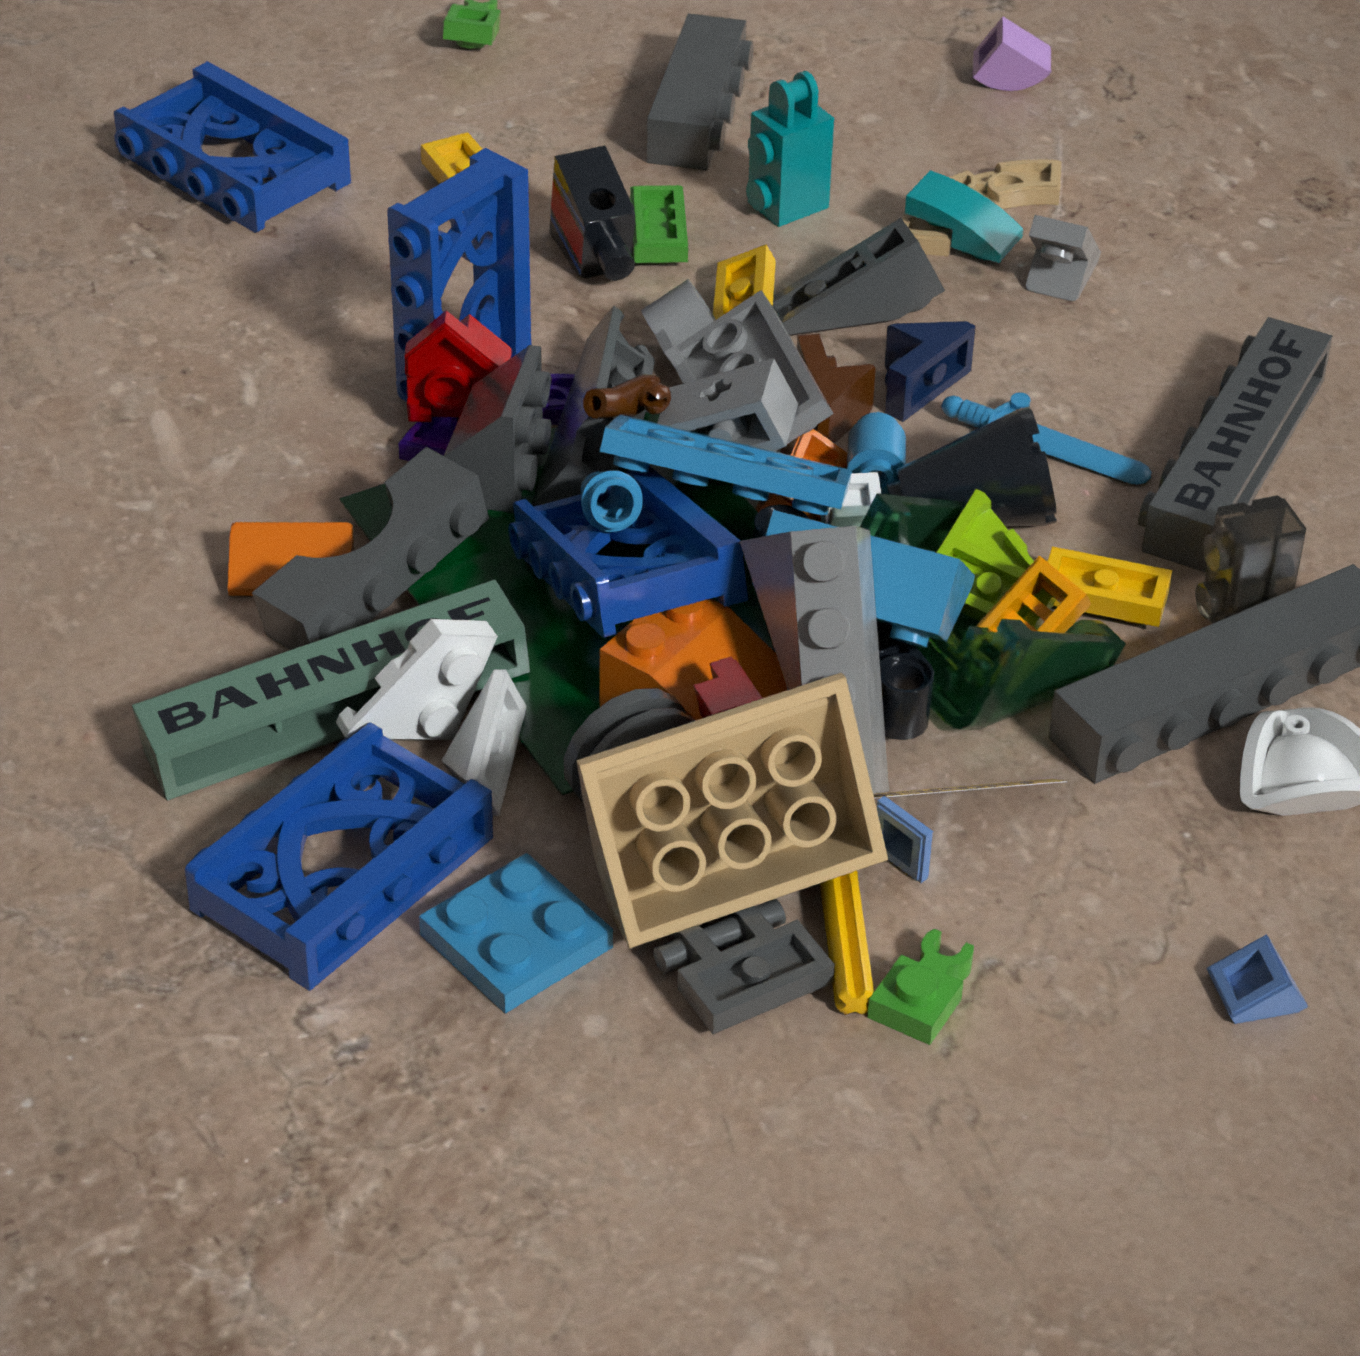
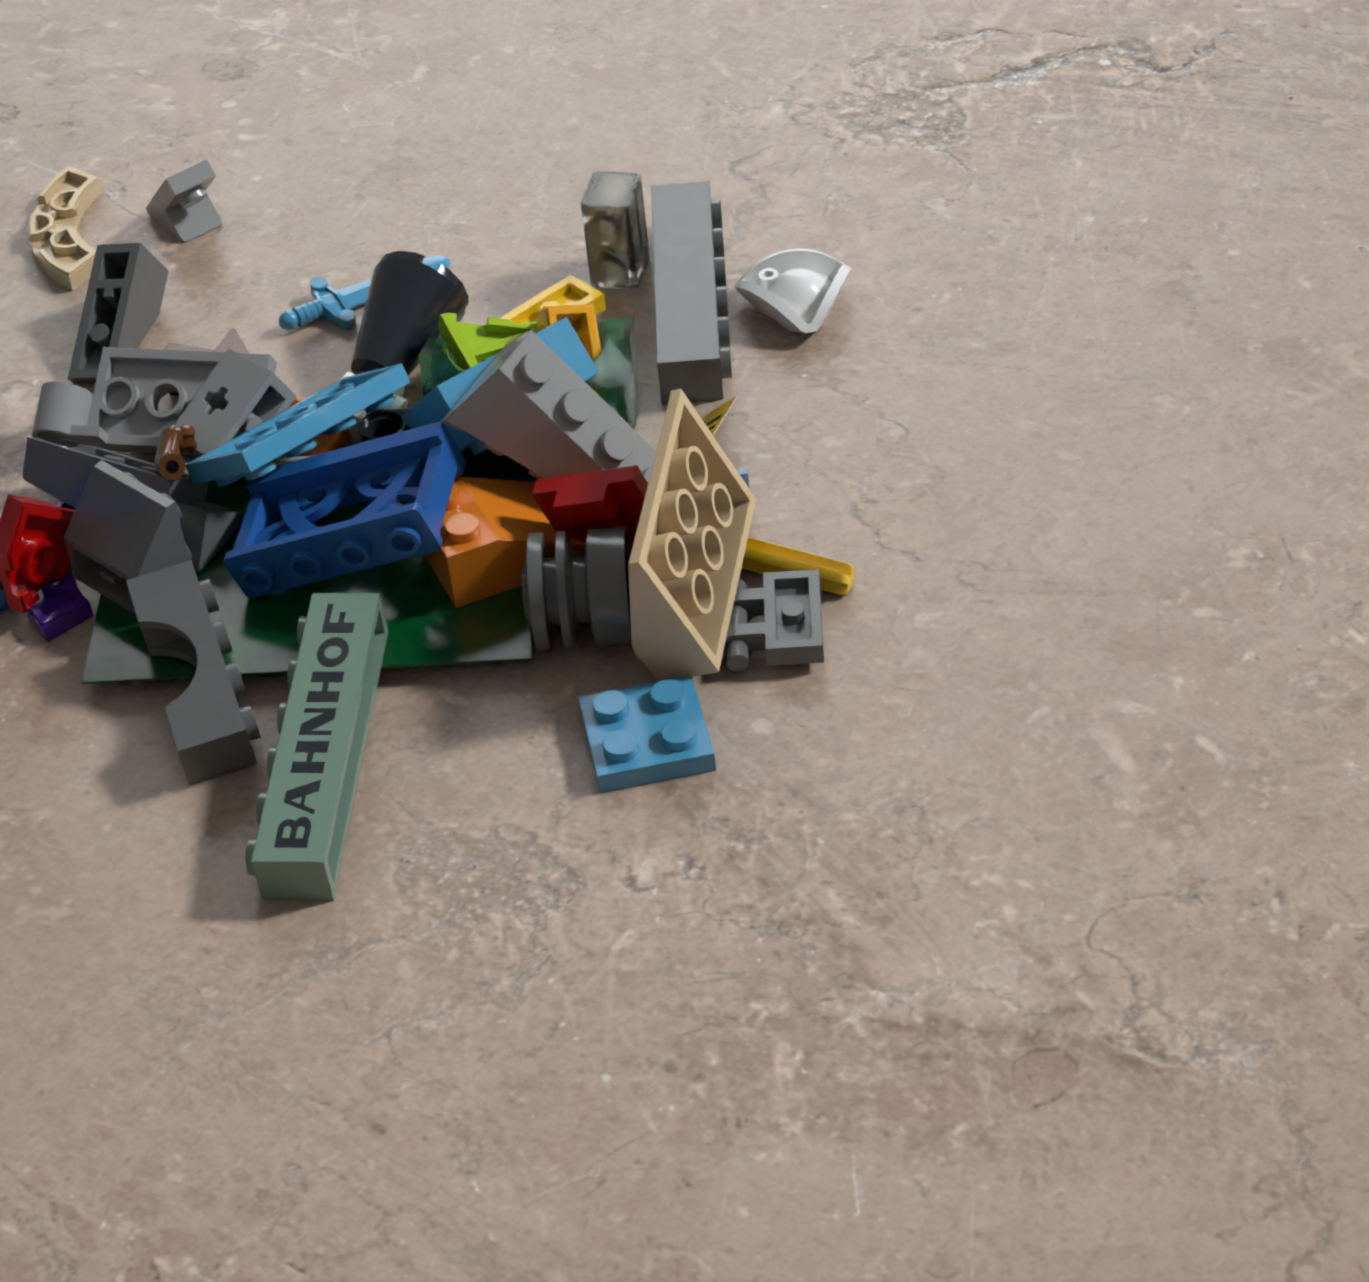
camera: 55 degrees left, 0 degrees up
blue fence [185,722,493,991] -> none
orange slope [228,522,354,596] -> none
white wing [336,619,498,740] -> none
white slope [441,670,527,816] -> none
dark azure cone [581,470,643,532] -> none
yellow plate [713,244,776,319] -> none
dark azure brick [847,412,906,496] -> none
bright green plate [867,929,974,1045] -> none
dark blue slope [884,321,976,422] -> none
teal slope [905,170,1023,263] -> none
dark grey brick [1138,317,1333,574] -> none
medium blue slope [1206,934,1309,1024] -> none

